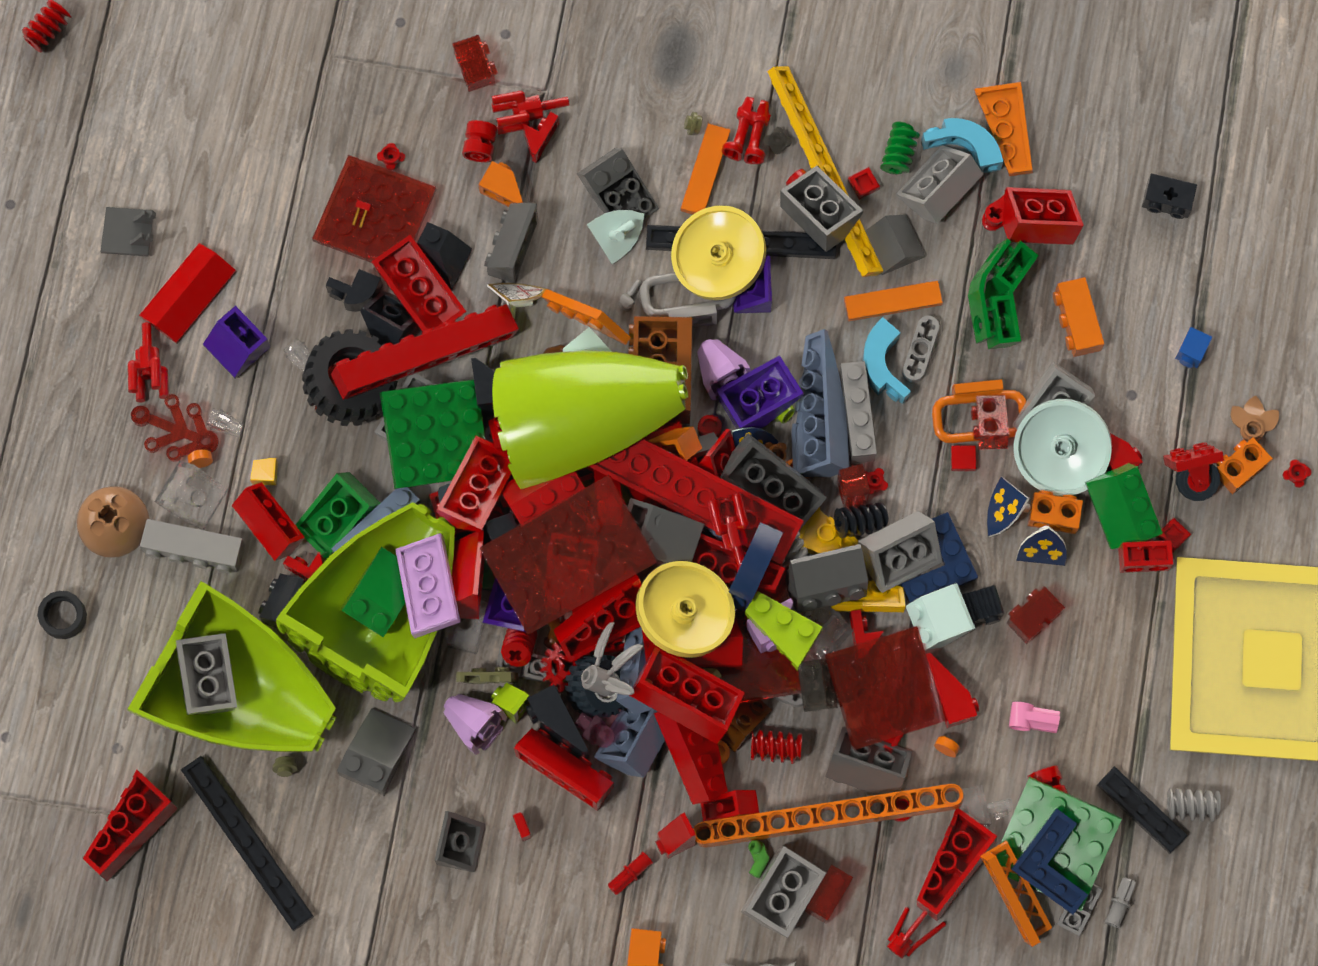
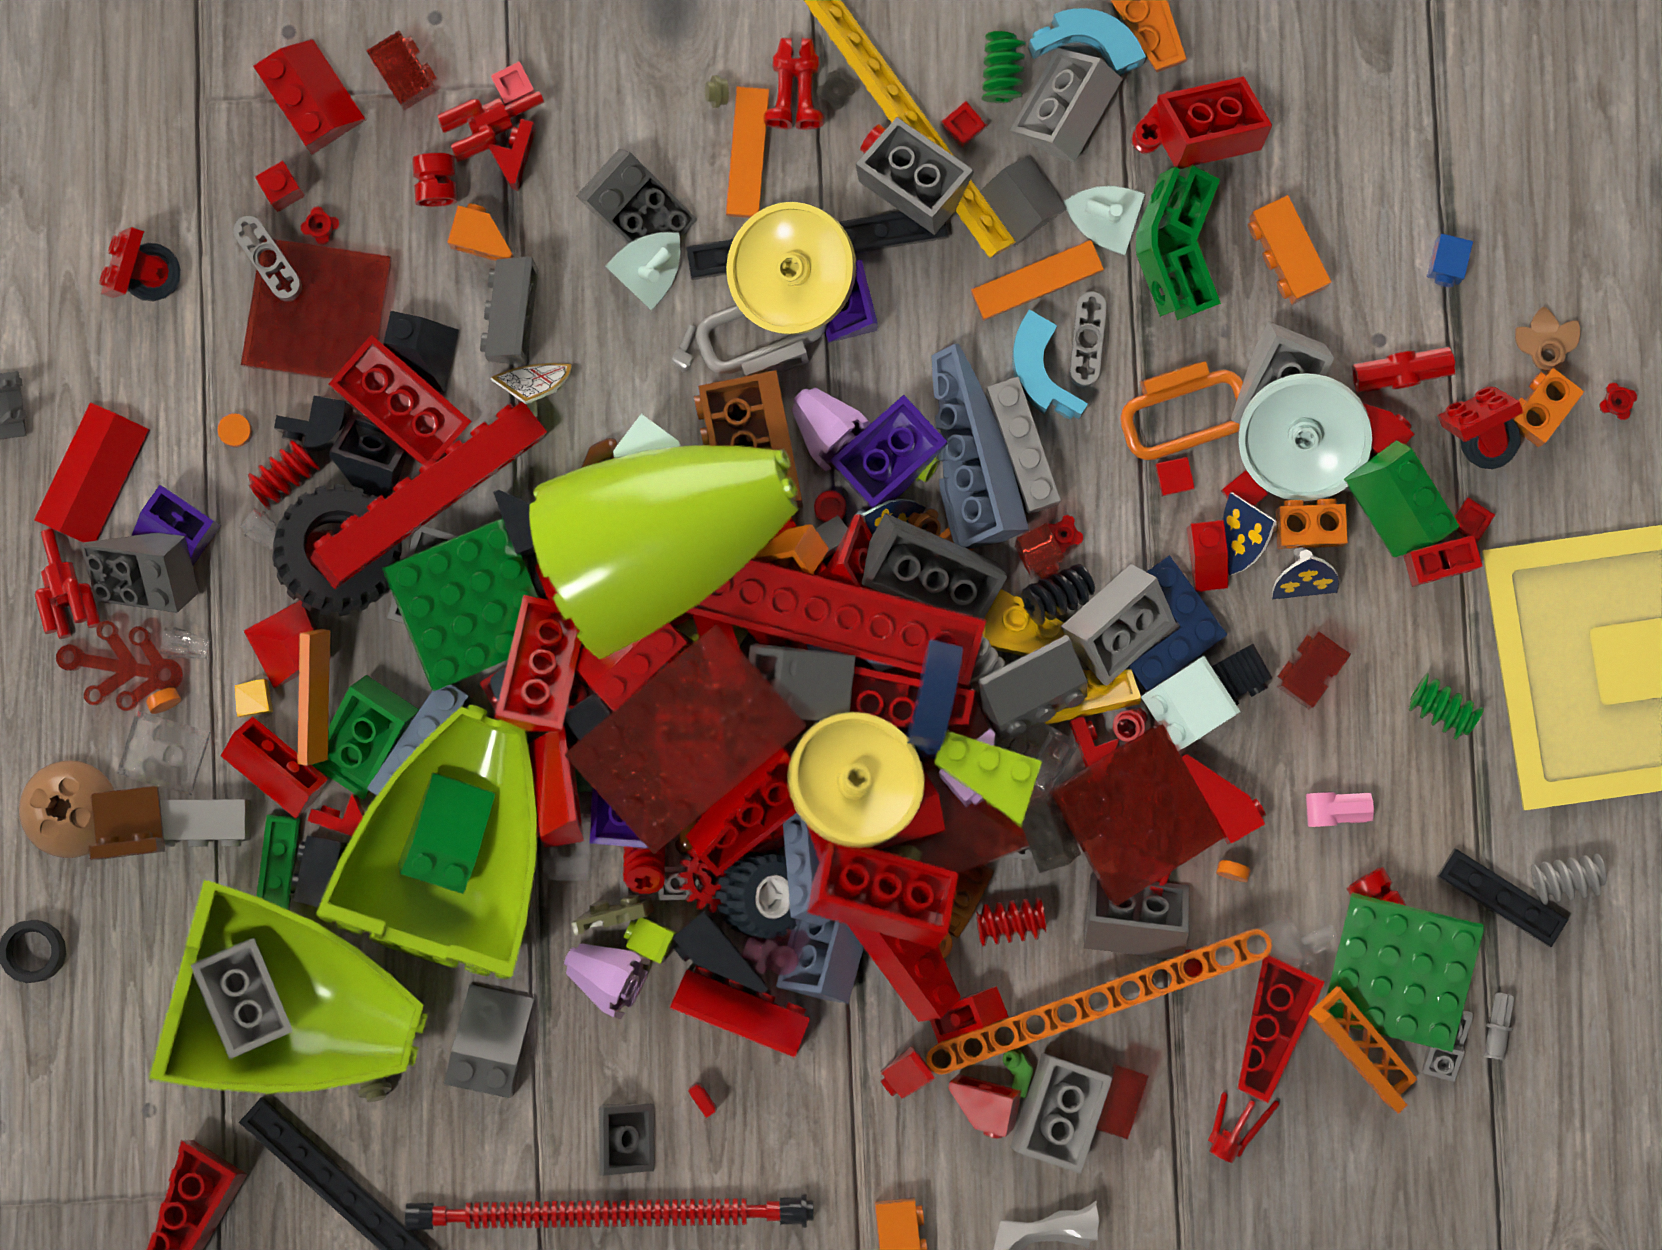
camera: 10 degrees left, 10 degrees up
piece [352,200,372,228] -> none
lavender tile [395,533,460,638] -> none
orange wing [541,289,631,345] -> none
light grey plant [581,622,644,696] -> none
red axle [608,851,653,895] -> none
red plant [707,493,749,570] -> none
clear red brick [971,395,1009,450] -> none
dark blue plate [1011,808,1088,915] -> none
black brick [1142,173,1197,219] -> none
none -> dark grey slope [81,533,199,613]
none -> reddish brown bracket [89,786,165,860]
none -> plate [99,227,181,302]
none -> orange tile [218,414,252,447]
none -> light grey beam [233,216,302,301]
none -> red slope [244,600,333,688]
none -> red piece [247,440,321,511]
none -> red slope [253,39,366,155]
none -> red brick [255,160,305,212]
none -> green tile [256,815,301,911]
none -> orange tile [297,629,330,766]
none -> red hose [405,1194,814,1230]
none -> coral plate [491,61,535,106]
none -> slope [948,1074,1021,1139]
none -> light aqua shield [1063,186,1145,255]
none -> red cone [1113,708,1148,743]
none -> red slope [1187,520,1228,592]
none -> red tile [1221,470,1268,506]
none -> red piece [1352,347,1455,393]
none -> green piece [1408,673,1484,740]

